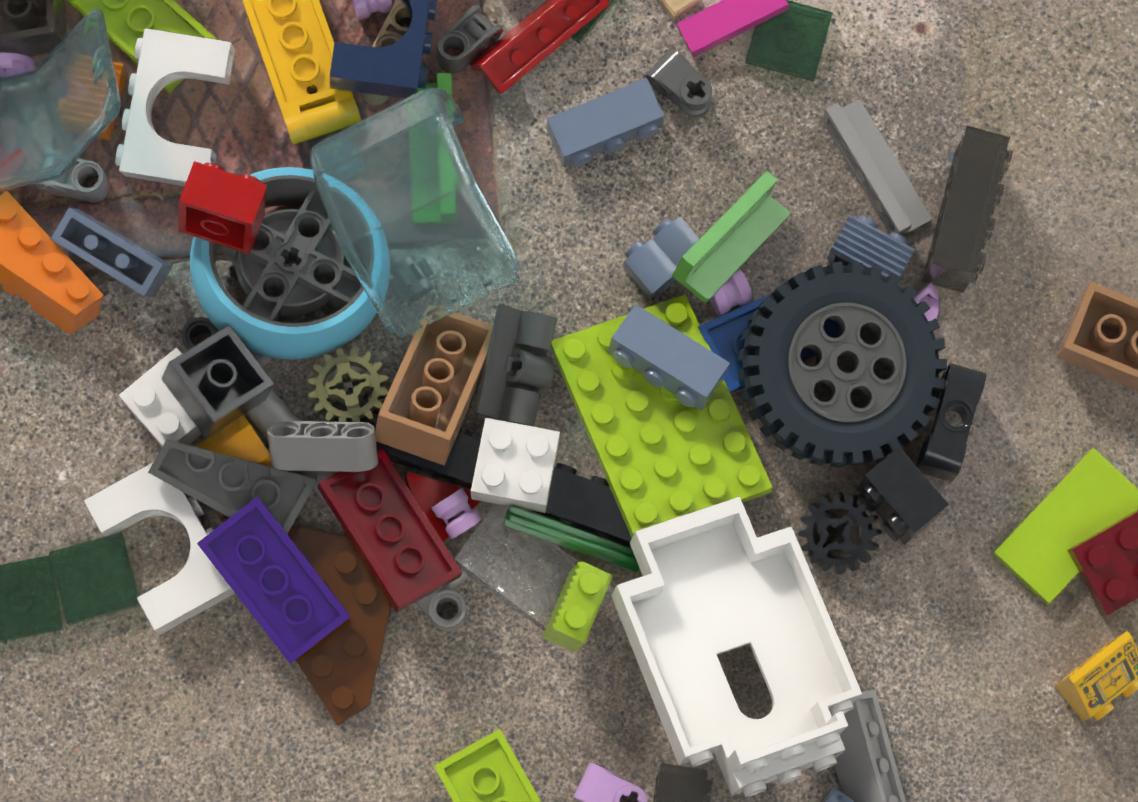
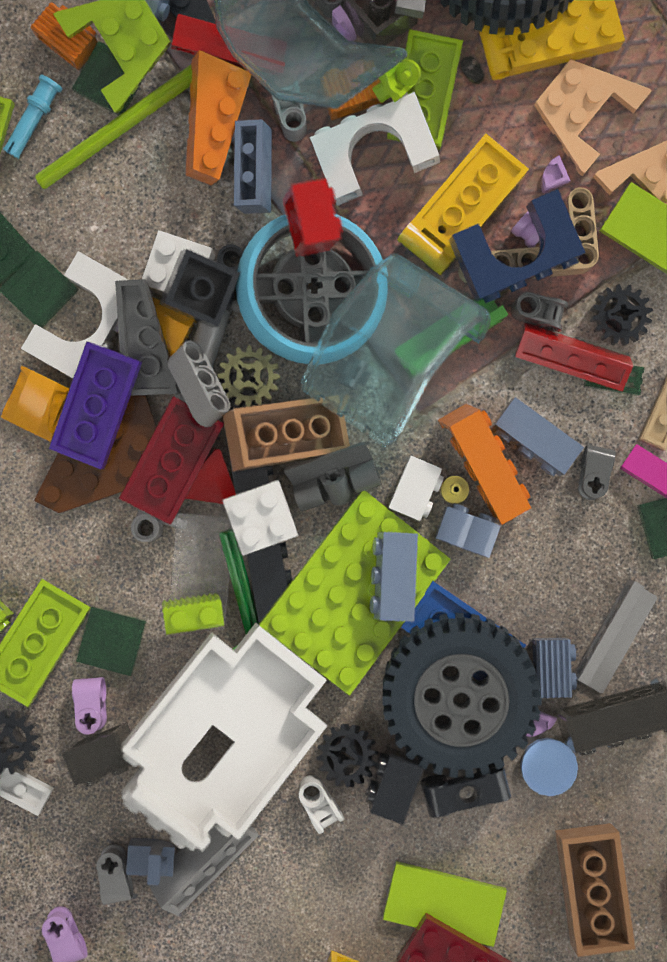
camera: 60 degrees right, 10 degrees up
lavender wheel [431,488,483,539] -> none
bright green panel [672,171,790,303] -> none
lavender wheel [710,269,753,316] -> none
none -> light orange slope [1,366,69,442]
none -> clear green tile [76,606,147,676]
none -> white piece [299,775,345,834]
none -> lime hips [372,57,421,103]
none -> white brick [388,456,444,521]
none -> orange wedge [438,404,531,525]
none -> light yellow tile [440,476,469,504]
none -> light blue tile [520,737,578,796]

